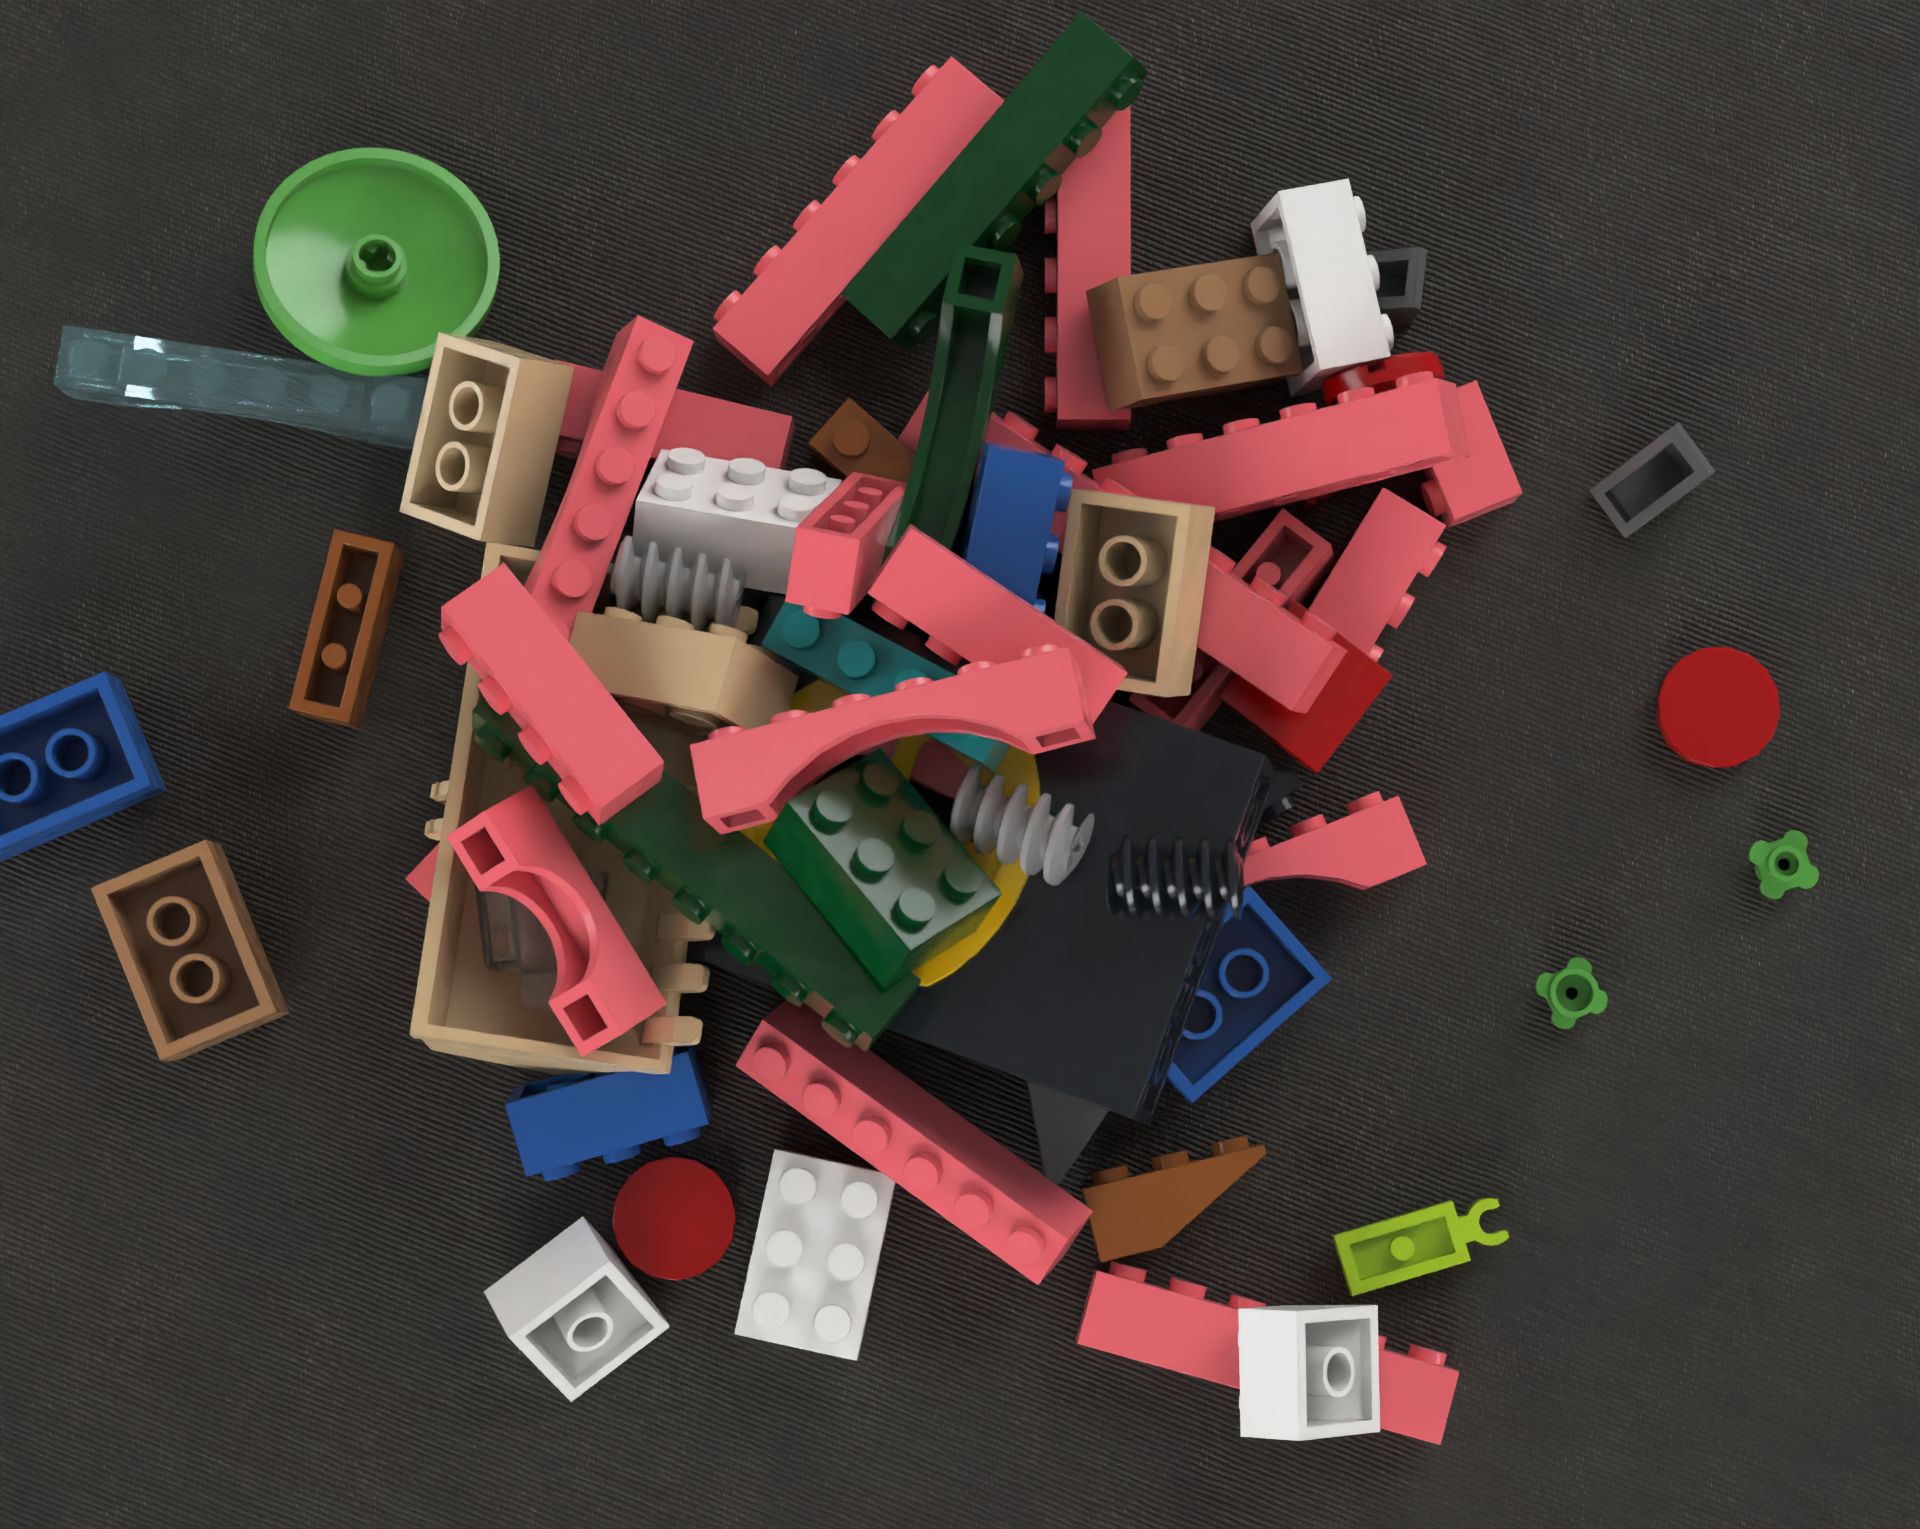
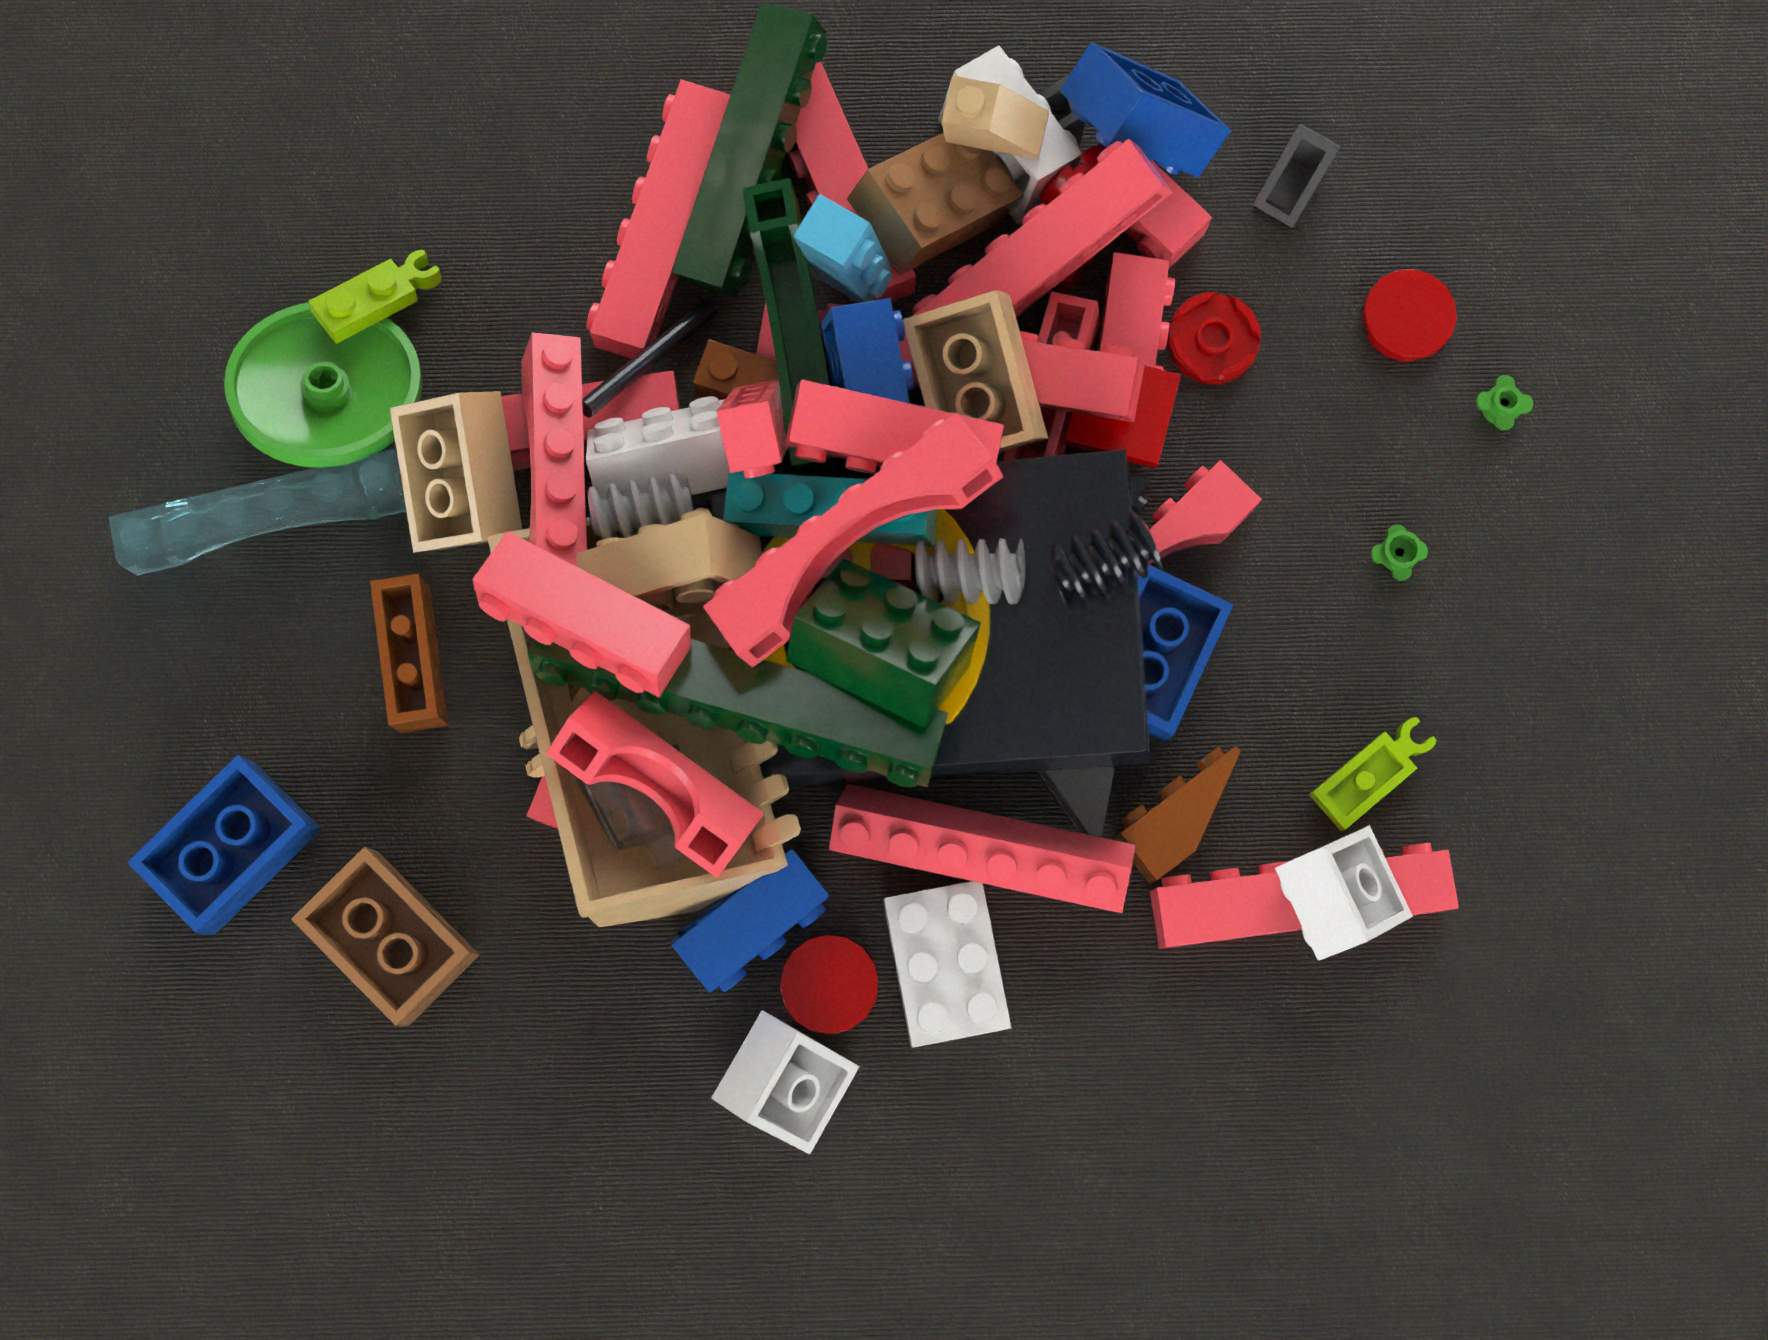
camera: 30 degrees left, 5 degrees down
none -> lime plate [308,250,442,344]
none -> black bar [582,301,716,418]
none -> medium azure brick [793,194,892,303]
none -> tan slope [942,75,1049,160]
none -> blue brick [1059,42,1231,177]
none -> red tile [1167,292,1261,385]

